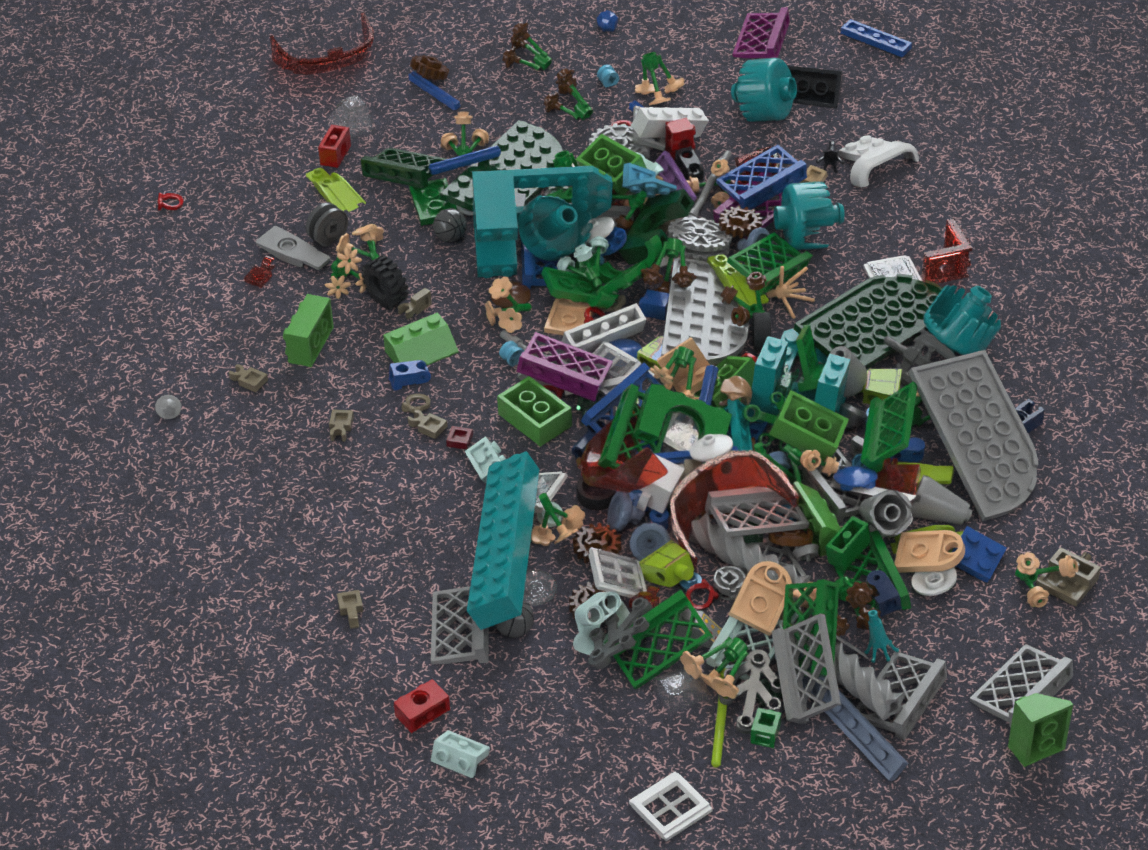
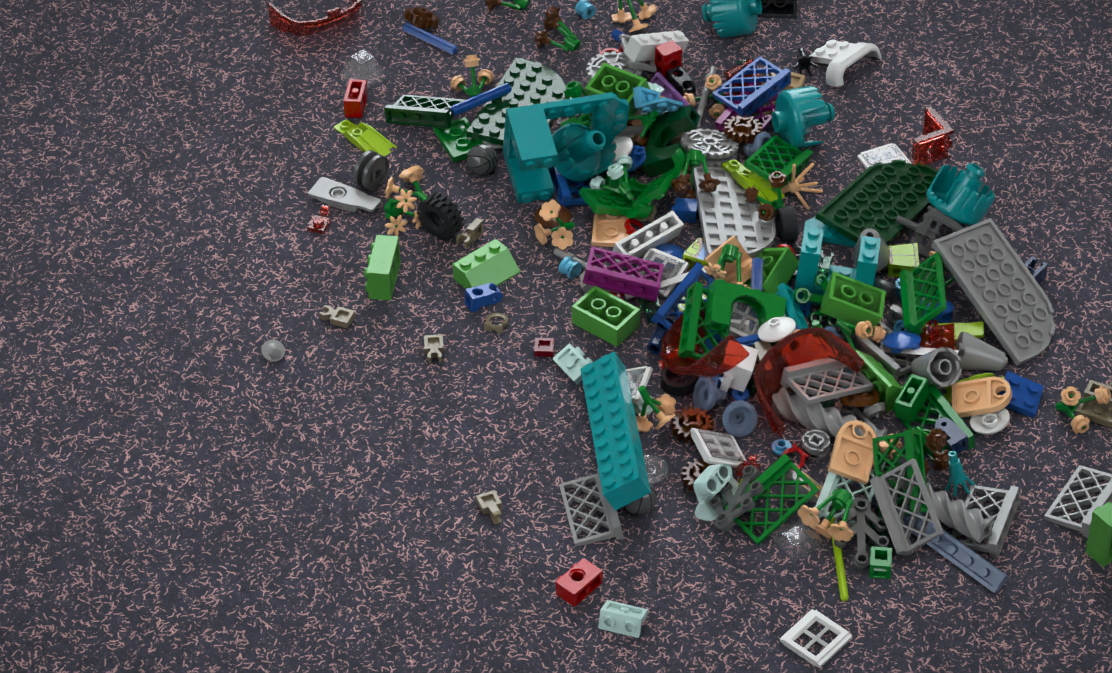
camera: 10 degrees left, 0 degrees up
red piece [157,193,184,211] -> none
dark tan plate [408,410,448,439] -> none
lime torso [639,540,694,587] -> none
medium nougat piece [719,376,752,406] -> none
green fence [796,324,826,392] -> none

